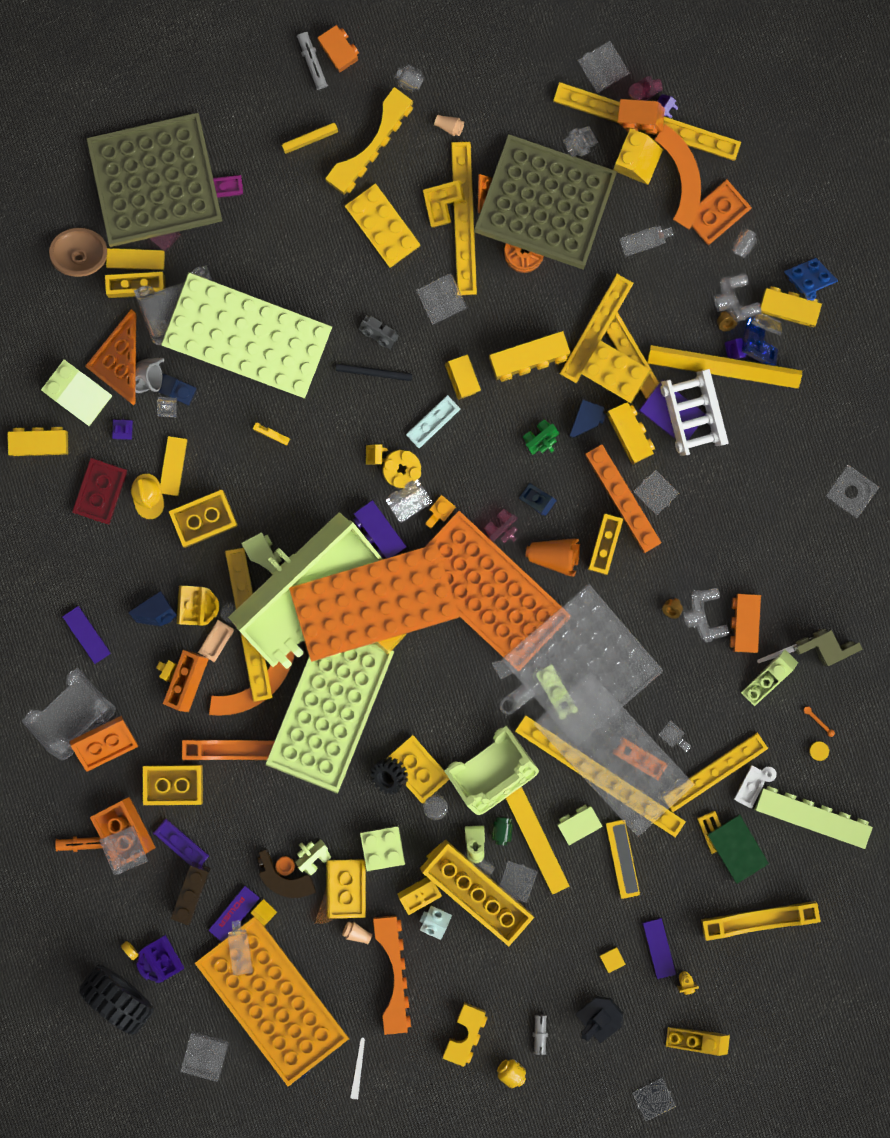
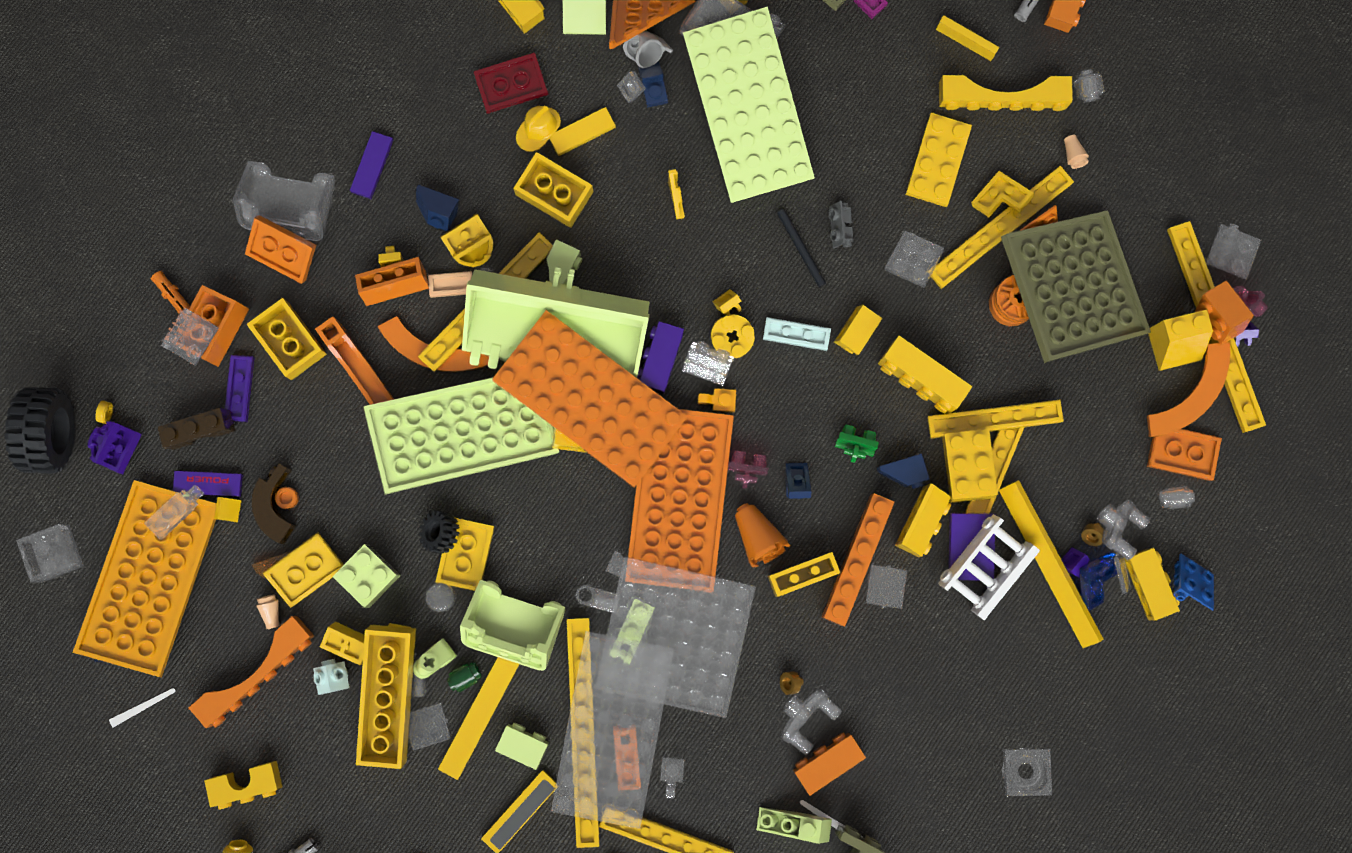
camera: 50 degrees right, 5 degrees down
dark purple tile [112,420,133,440] -> none
yellowish green hips [295,839,331,875] -> none
clear brick [563,126,598,157] -> none
clear hinge [619,226,674,257] -> none

